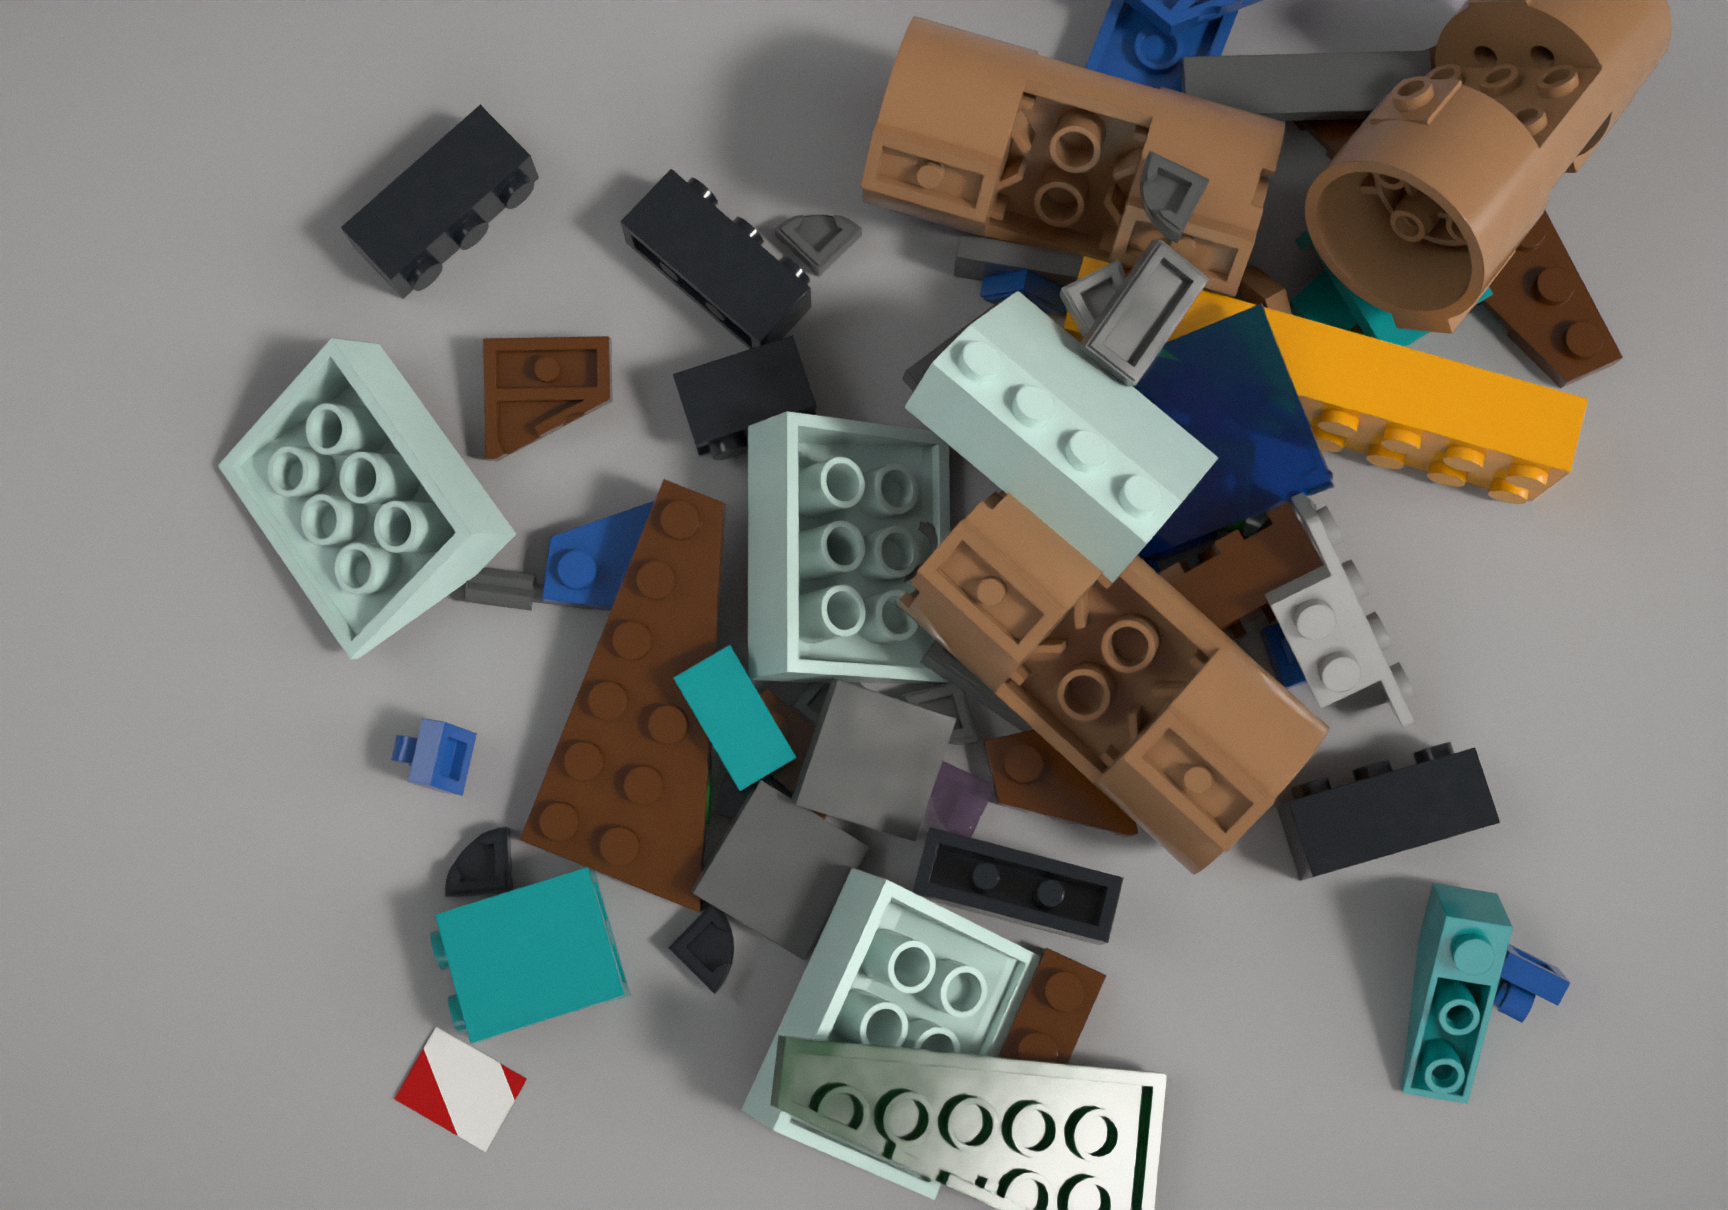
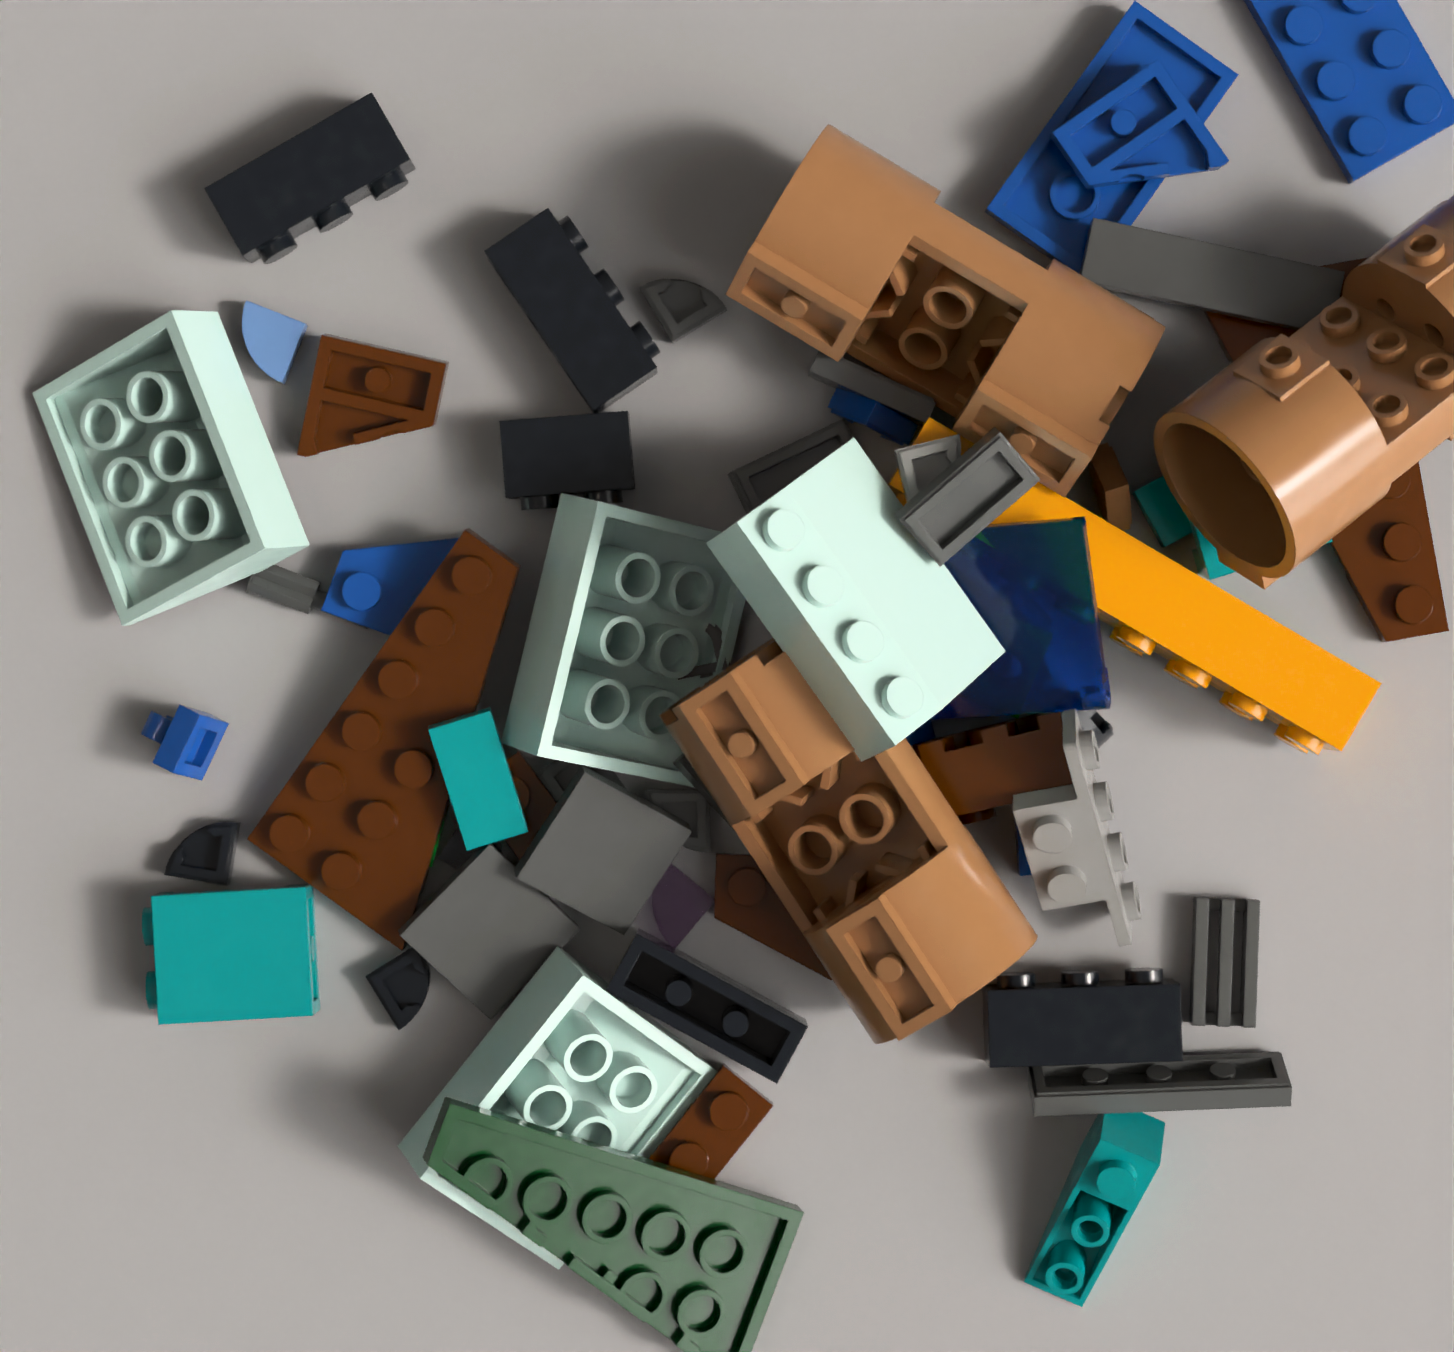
camera: 20 degrees right, 10 degrees up
white sticker [394,1027,527,1152] -> none
dark grey tile [1140,150,1210,244] -> none
blue tile [1494,944,1570,1023] -> none
none -> medium blue tile [242,300,308,385]
none -> dark grey tile [1028,1052,1292,1116]
none -> dark grey tile [1189,897,1260,1028]

